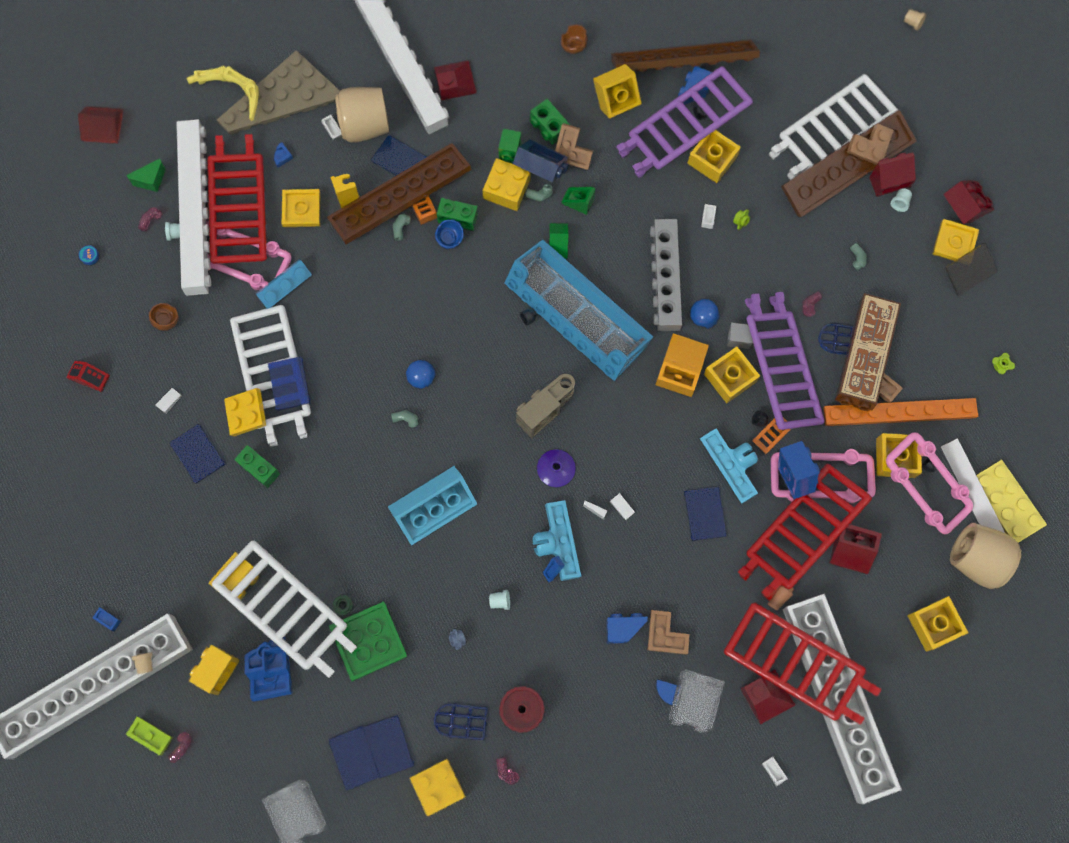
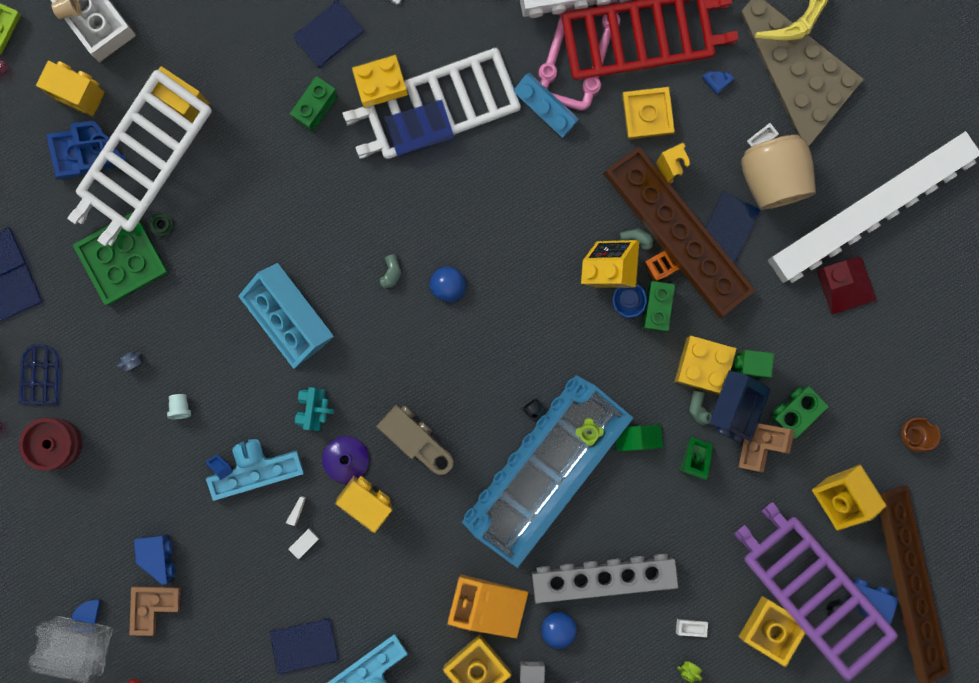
camera: 90 degrees right, 10 degrees up
none -> teal hips [295,387,334,431]
none -> yellow brick [336,476,392,533]
none -> lime plate [575,418,604,446]
none -> yellow slope [581,240,639,288]

